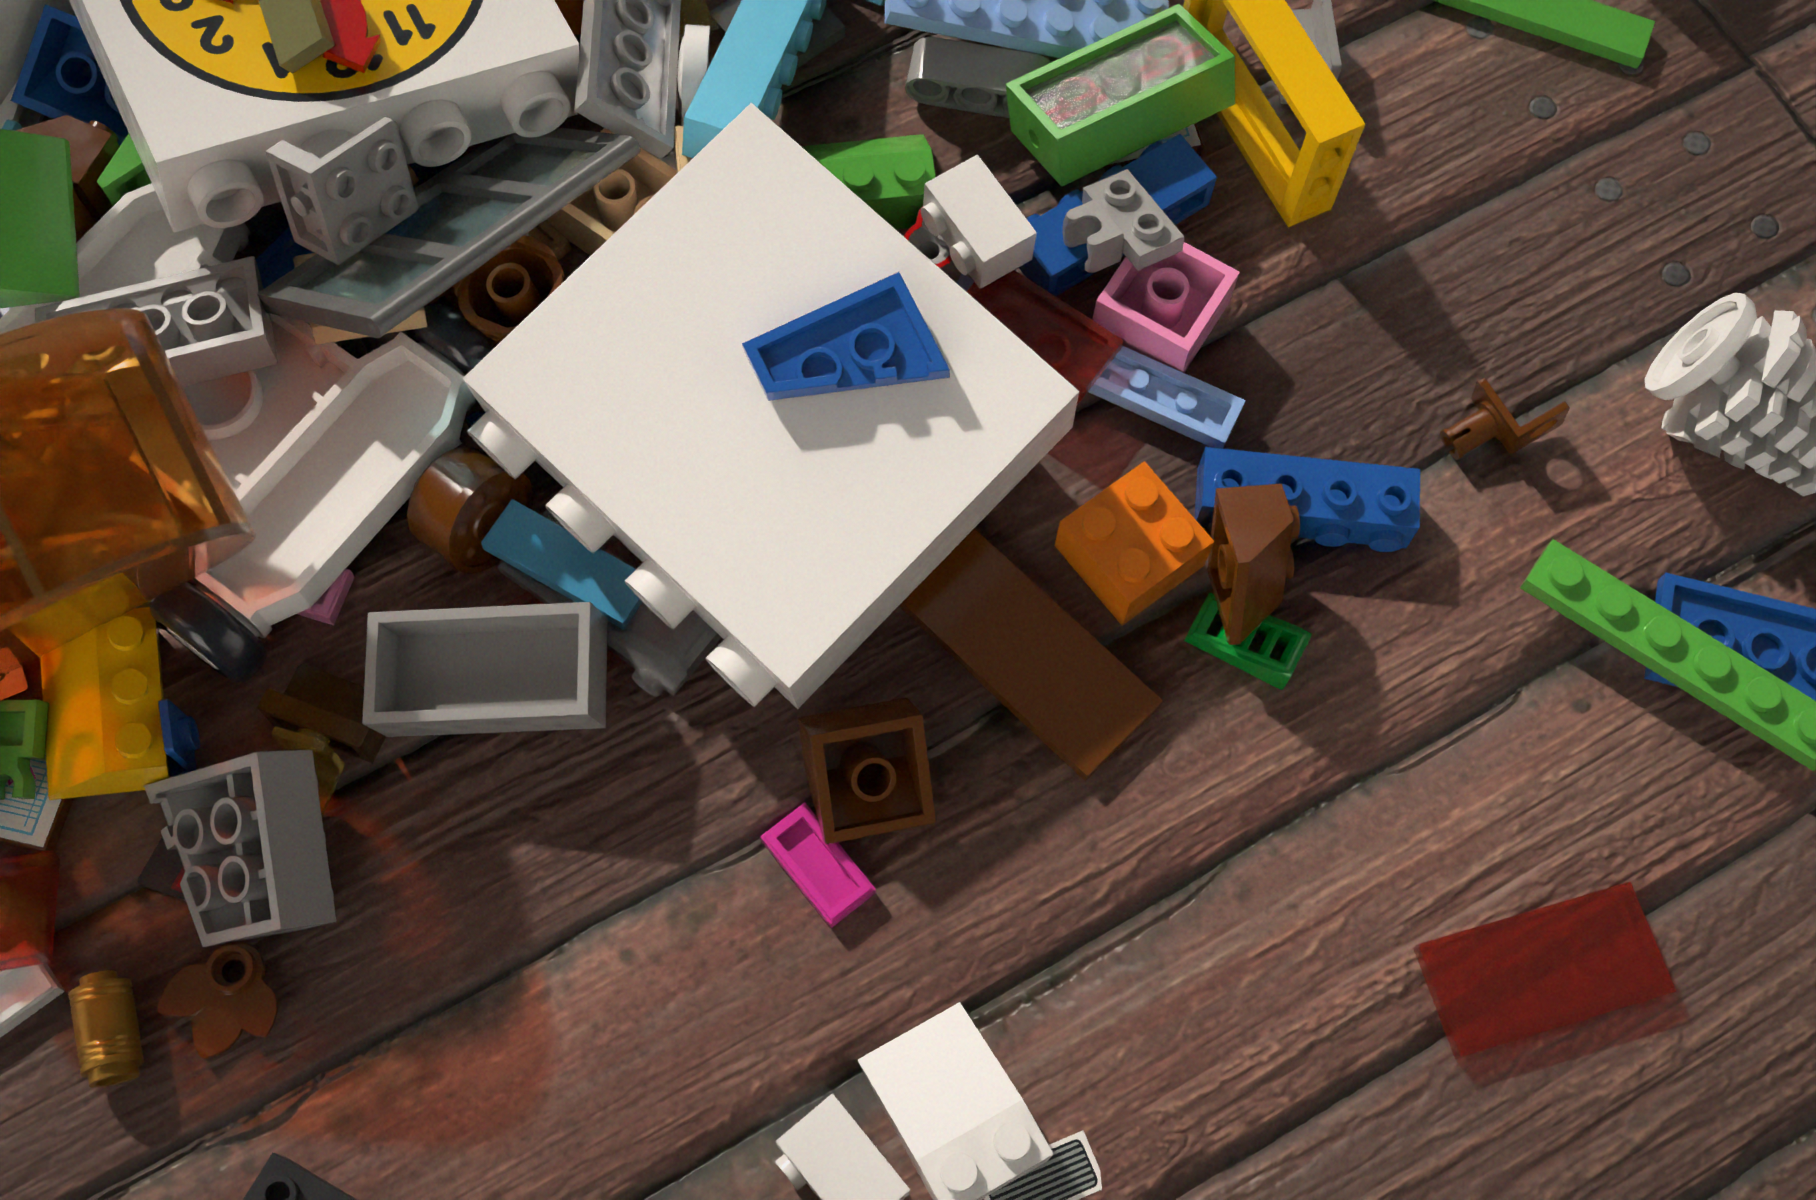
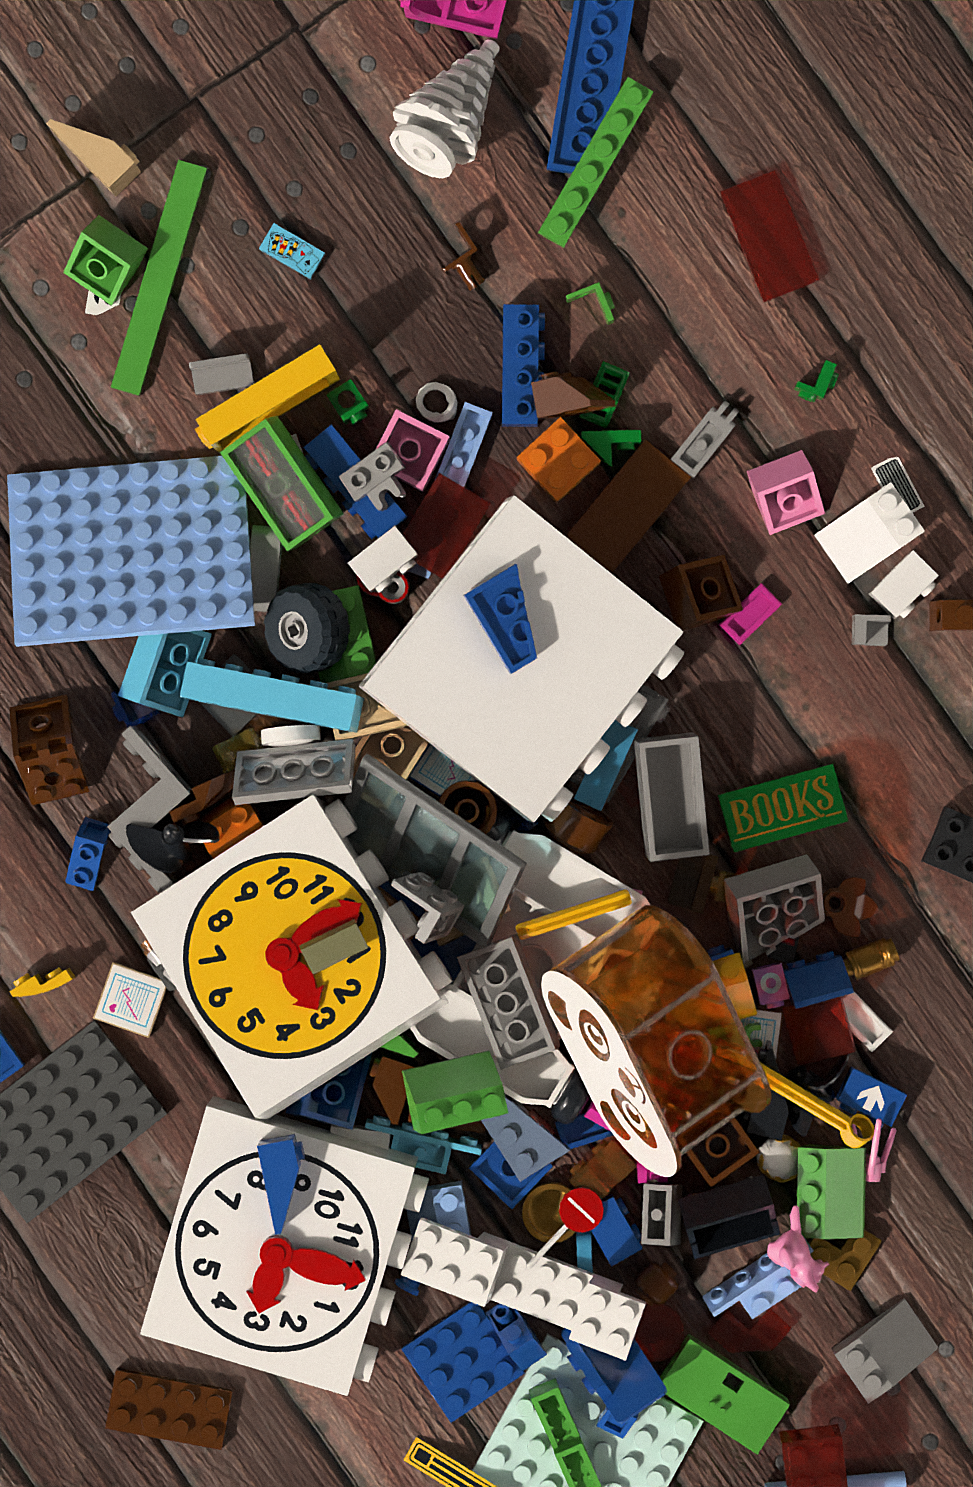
camera: 90 degrees left, 20 degrees up
none -> medium azure tile [259,223,325,280]
none -> black wheel [264,583,350,674]
none -> green bracket [327,379,370,425]
none -> white piece [416,382,457,423]
none -> yellow axle [516,889,632,940]
none -> bright green bracket [566,282,615,325]
none -> green slope [581,430,641,469]
none -> light grey hinge [671,401,739,478]
none -> green tile [718,764,848,852]
none -> bright pink slope [746,450,825,535]
none -> medium lavender brick [751,962,790,1009]
none -> blue slope [783,951,854,1009]
none -> green bracket [794,360,839,402]
none -> light grey panel [852,614,891,646]

